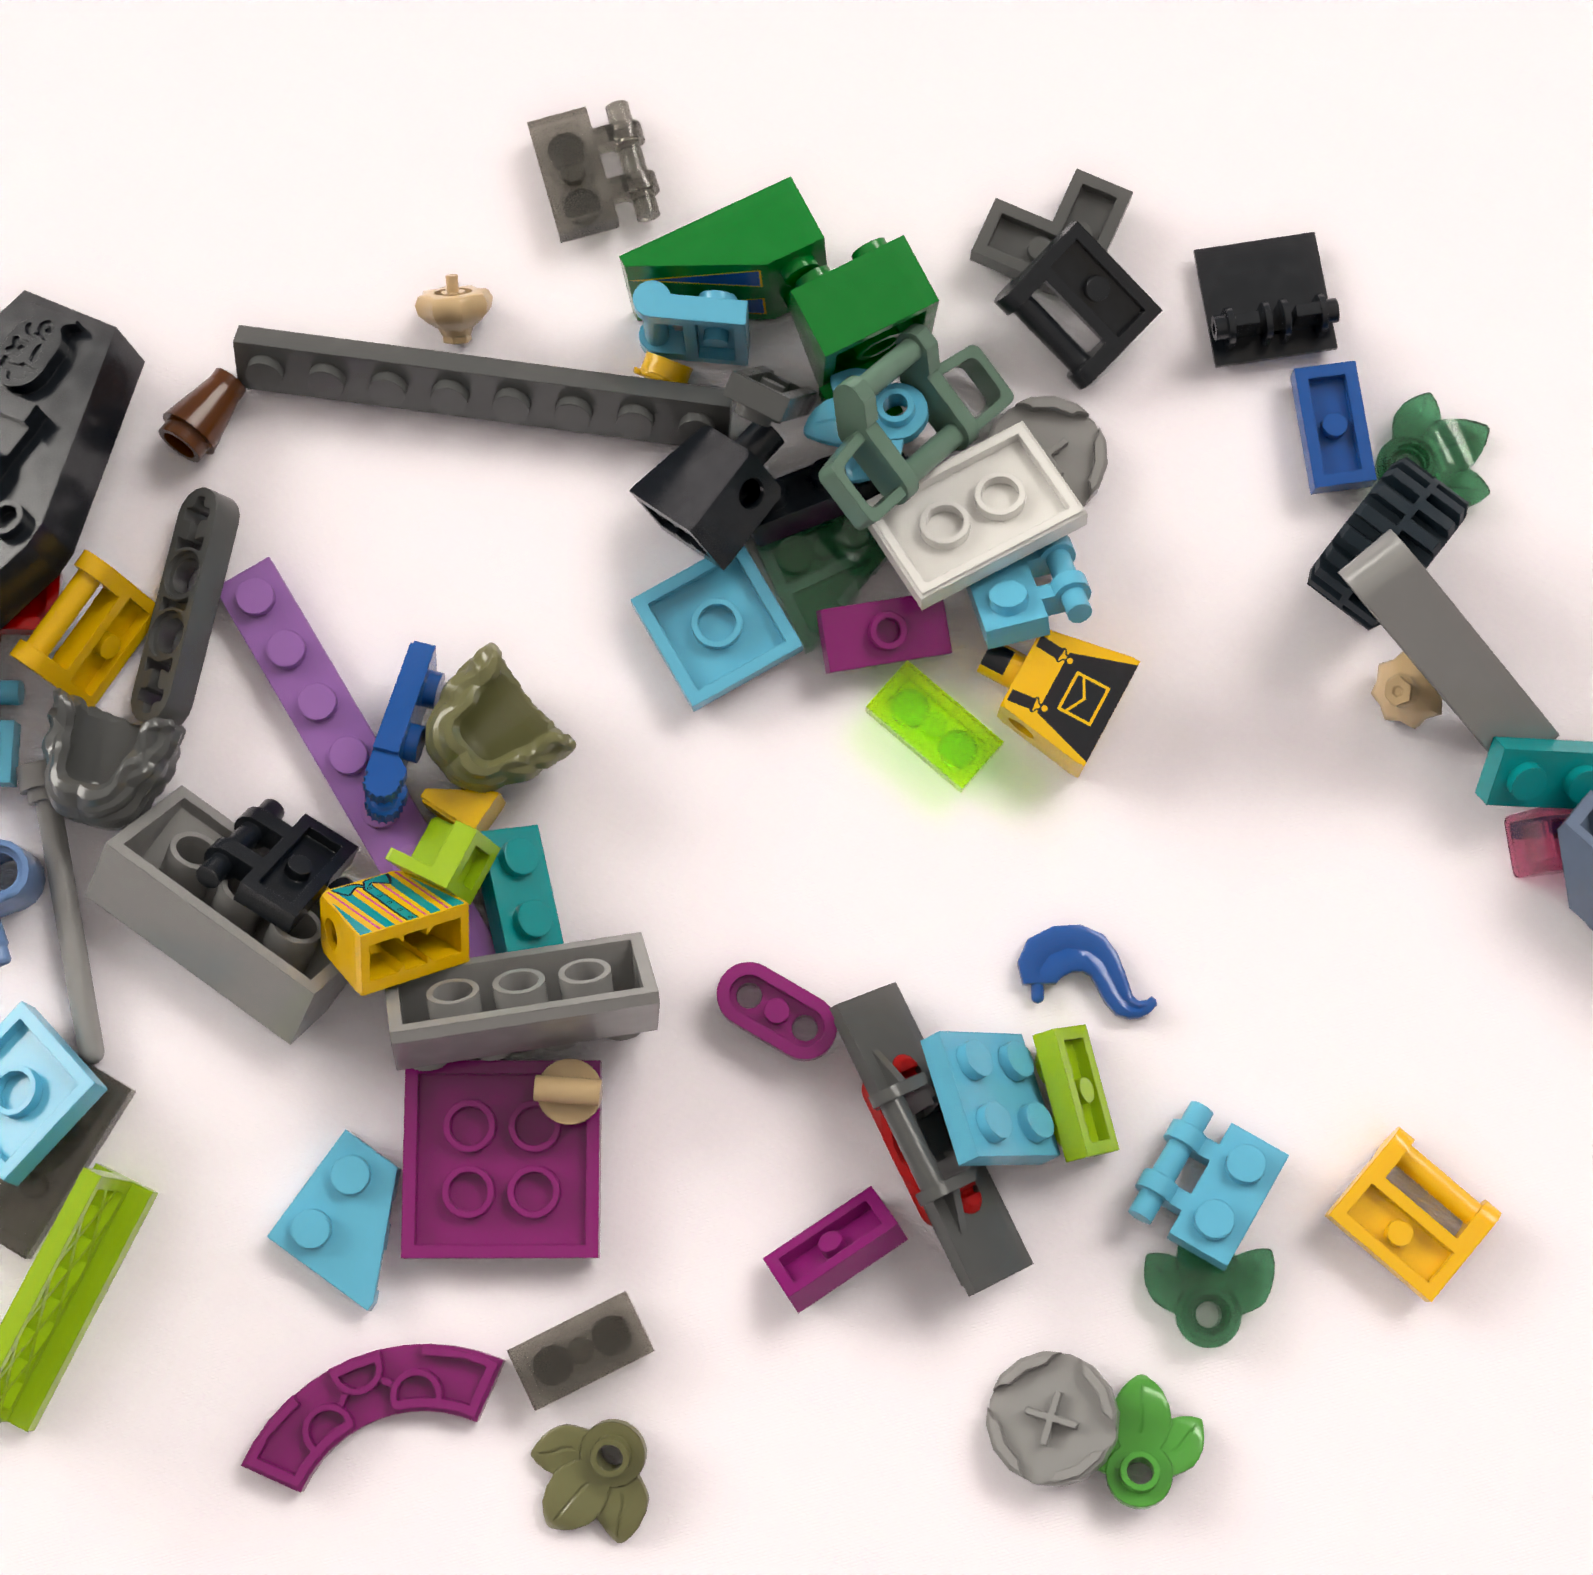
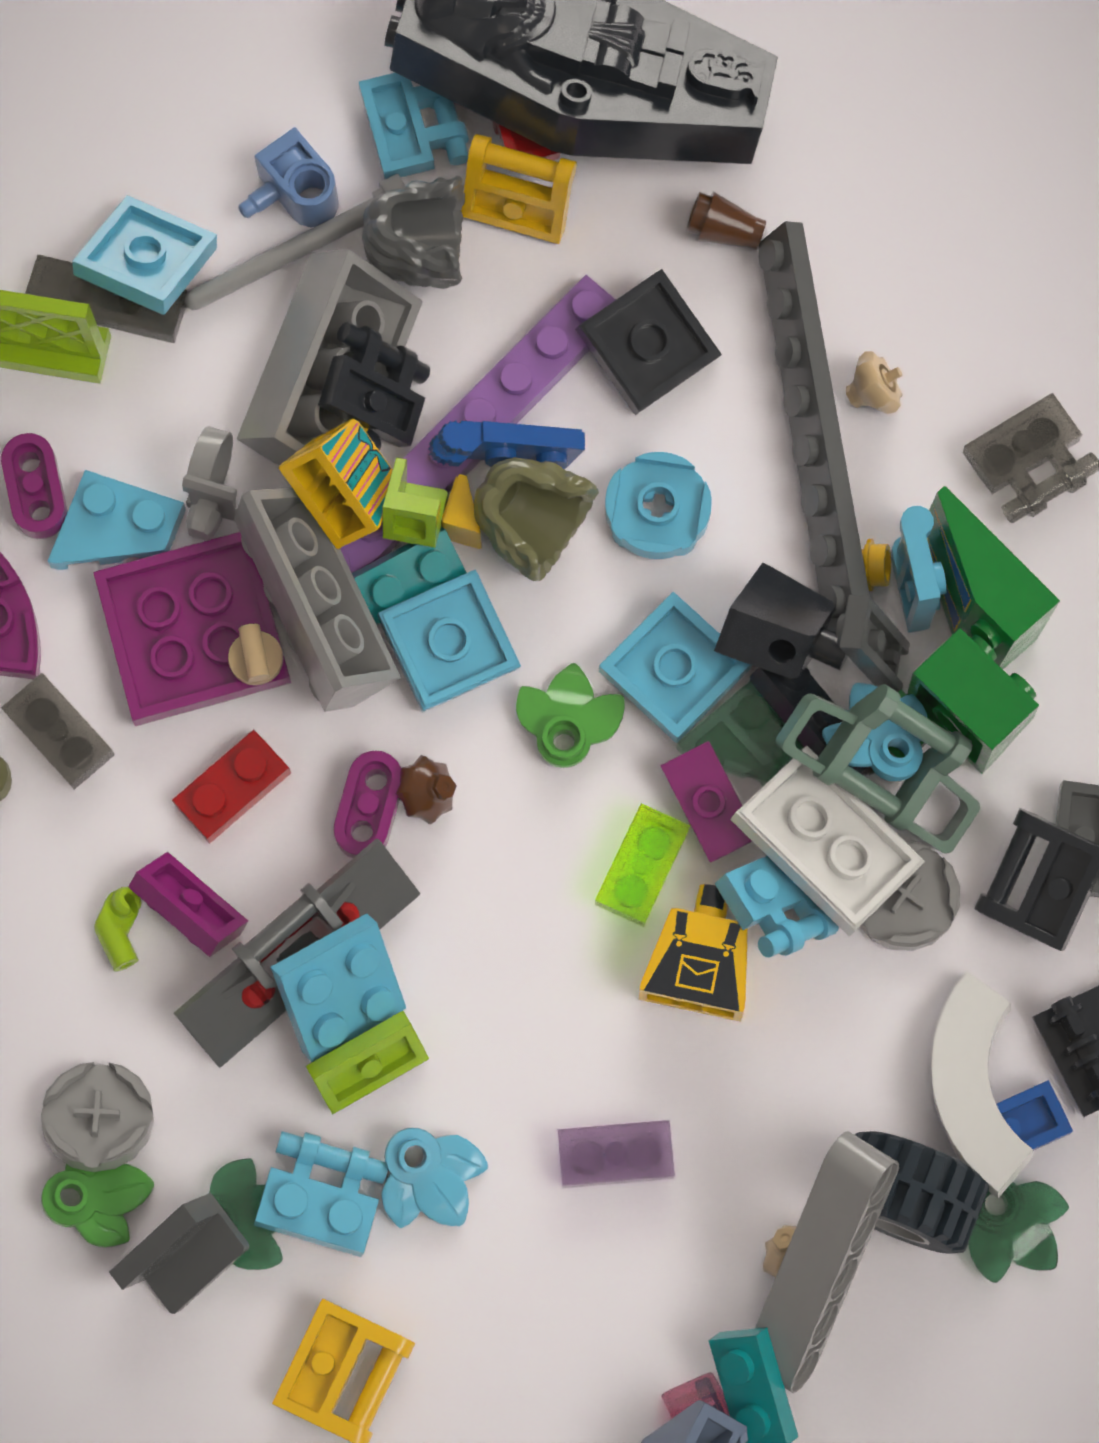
camera: 75 degrees right, 5 degrees down
dark grey beam [131,487,240,725] -> none
blue piece [1017,924,1157,1019] -> none
none -> magenta plate [1,433,68,539]
none -> lime arm [94,887,142,972]
none -> dark grey panel [109,1193,249,1314]
none -> red plate [172,729,291,844]
none -> light grey piece [182,426,237,541]
none -> medium azure plate [377,569,521,713]
none -> medium azure plate [381,1127,488,1228]
none -> reddish brown piece [395,755,457,824]
none -> bright green plate [516,663,625,768]
none -> clear purple plate [557,1120,675,1189]
none -> black plate [575,269,722,416]
none -> medium azure plate [605,452,712,559]
none -> white tile [931,971,1033,1199]

